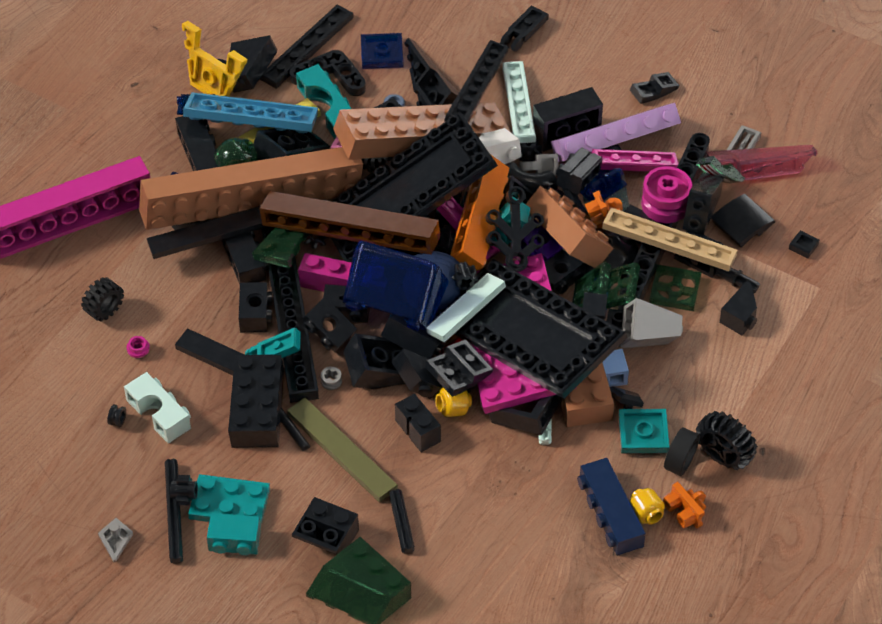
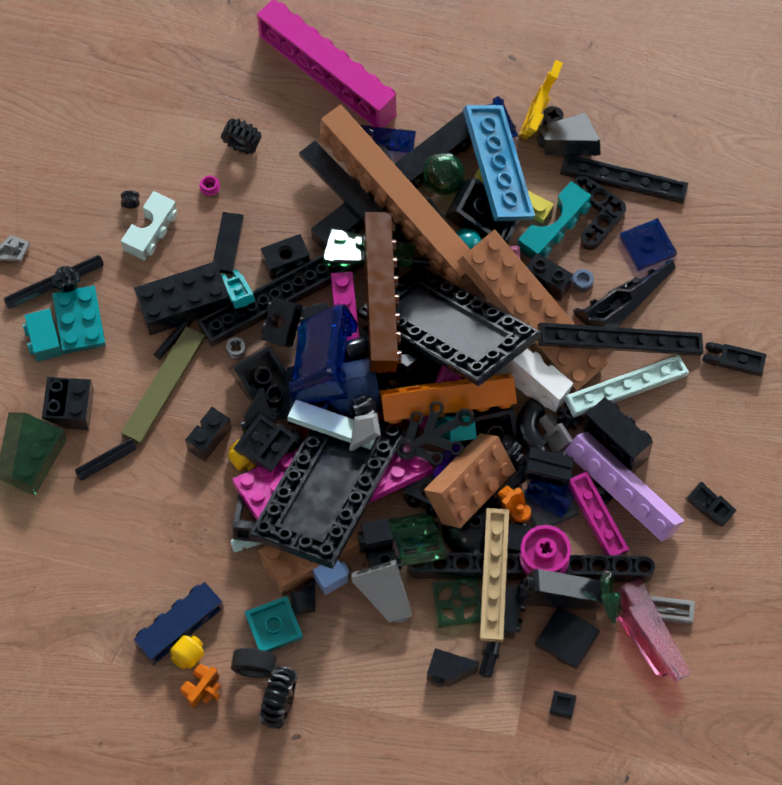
camera: 70 degrees right, 15 degrees up
none -> light grey piece [350,413,381,451]

